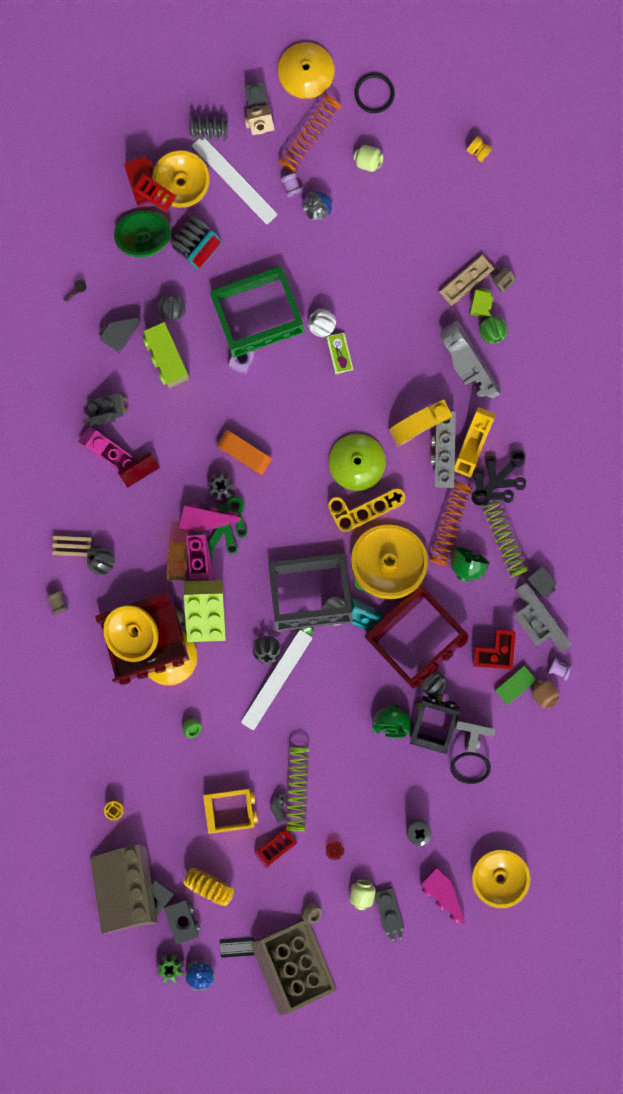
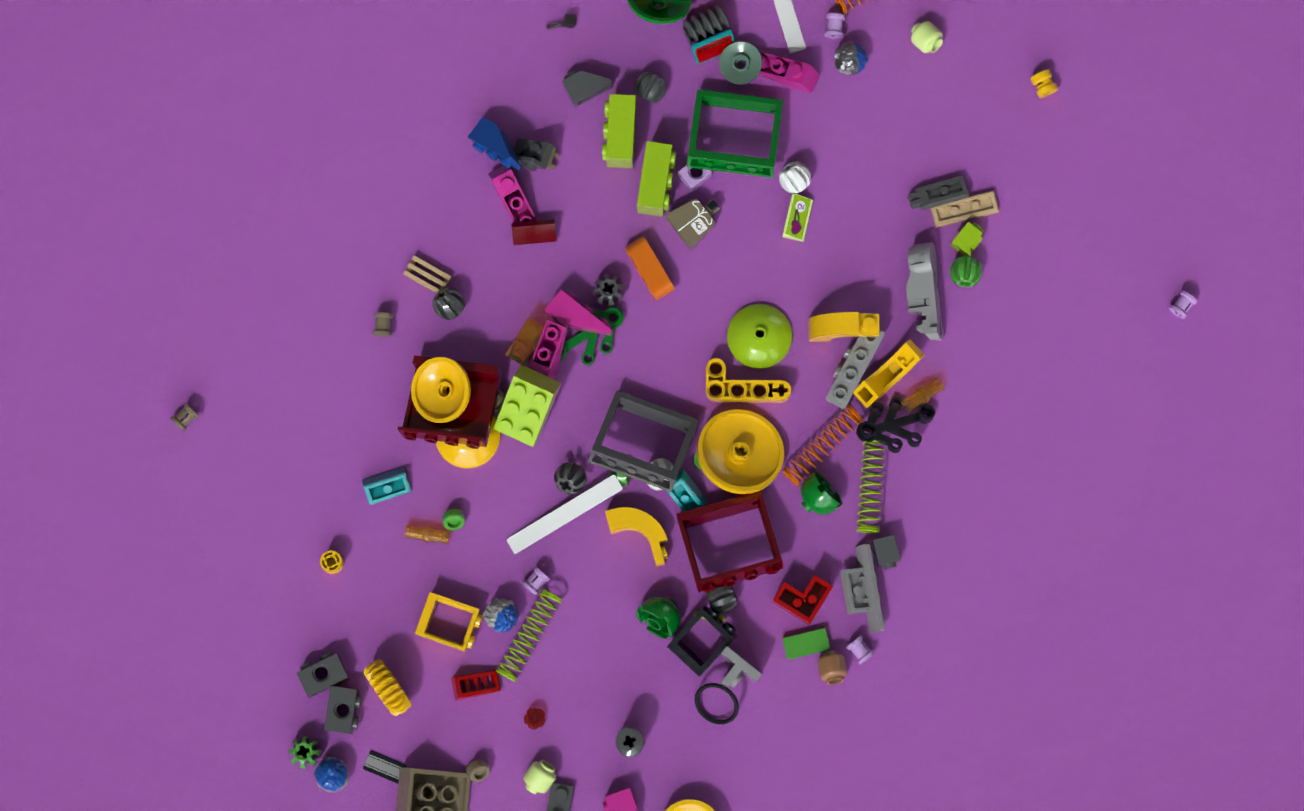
camera: 30 degrees right, 5 degrees down
dark tan slope [90,845,157,934] -> none
dark grey arm [270,794,287,823] -> none
dark tan tile [491,267,516,293] -> none
none -> teal slope [362,467,411,505]
none -> clear yellow pin [405,524,450,544]
none -> blue slope [468,117,521,170]
none -> piece [483,598,519,632]
none -> lavender bush [521,567,550,596]
none -> yellow arch [605,507,668,567]
none -> lime brick [637,141,676,217]
none -> dark tan torso [666,199,720,251]
none -> sand green dish [719,42,762,85]
none -> dark pink slope [759,51,820,94]
none -> clear yellow pin [901,378,944,412]
none -> dark grey hinge [907,176,969,210]

